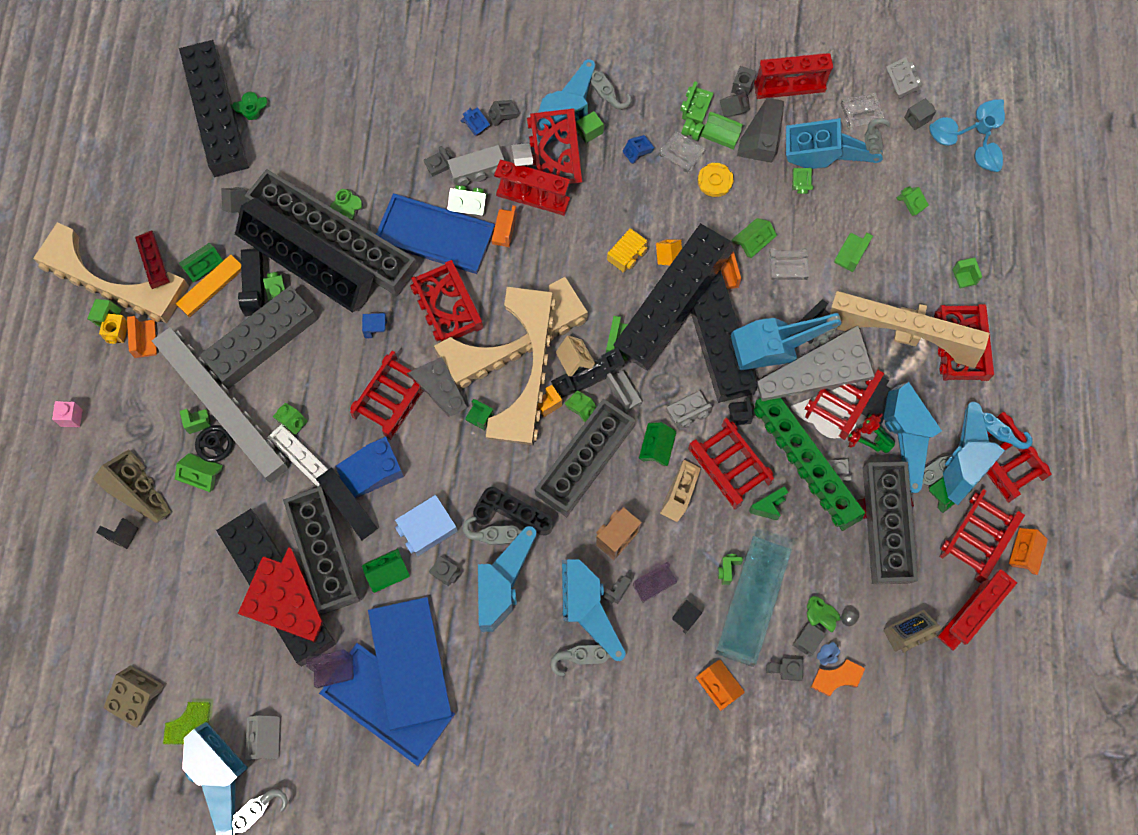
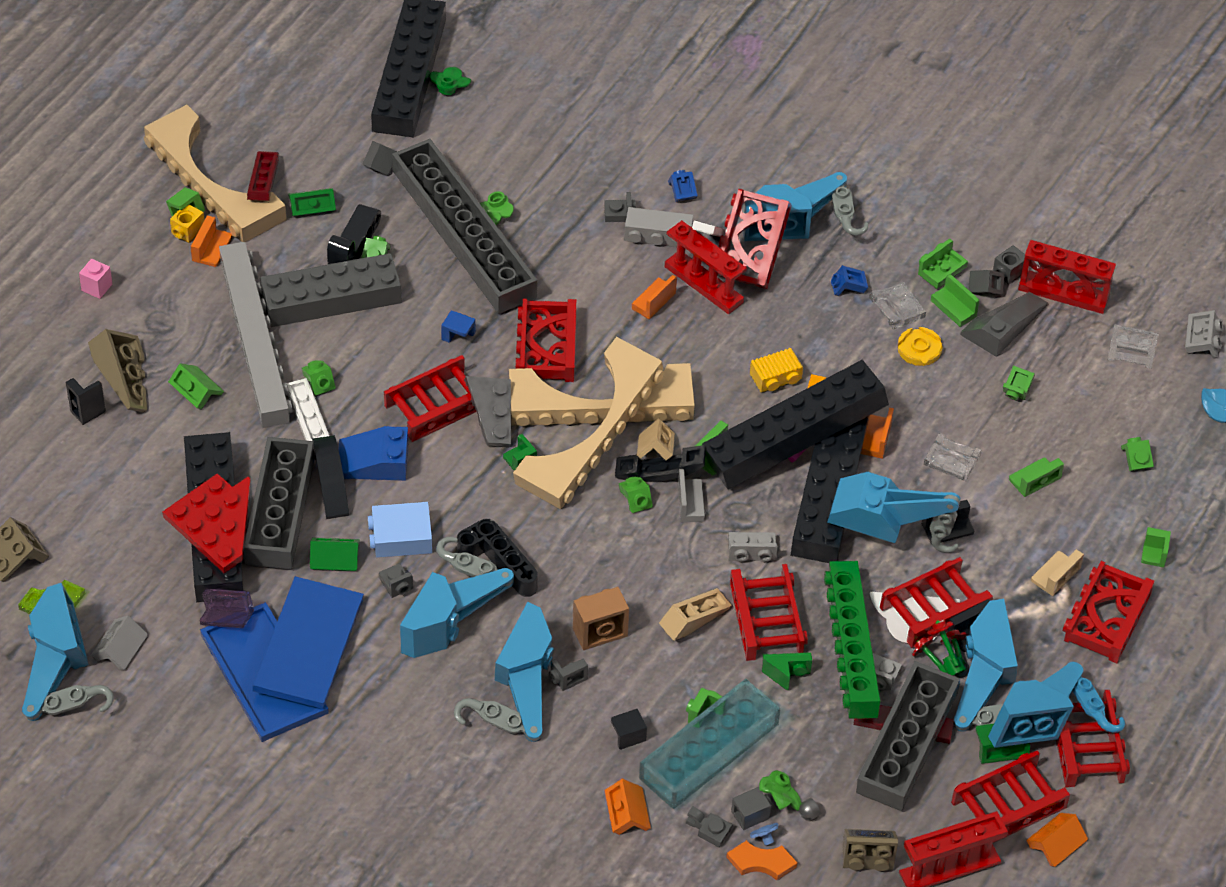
camera: 25 degrees right, 20 degrees down
light orange tile [175,255,241,318] -> none
bright green panel [179,409,211,434] -> none
black piece [195,426,233,462] -> none
black brick [235,198,374,313] -> none
blue tile [376,193,495,274] -> none
bracket [448,185,488,215] -> none
dark grey bracket [488,100,519,126] -> none
dark grey brick [535,398,635,517] -> none
light orange panel [538,385,562,417] -> none
bright green panel [576,112,604,143] -> none
clear purple panel [633,562,677,603] -> none
green panel [639,422,676,466] -> none
bright green wheel [681,118,705,141] -> none
black panel [728,397,753,426] -> none
bright green panel [732,218,777,258] -> none
light grey wing [757,326,875,402] -> none
dark azure slope [786,118,890,169] -> none
tan arch [830,291,990,368] -> none
dark grey brick [904,98,936,130] -> none

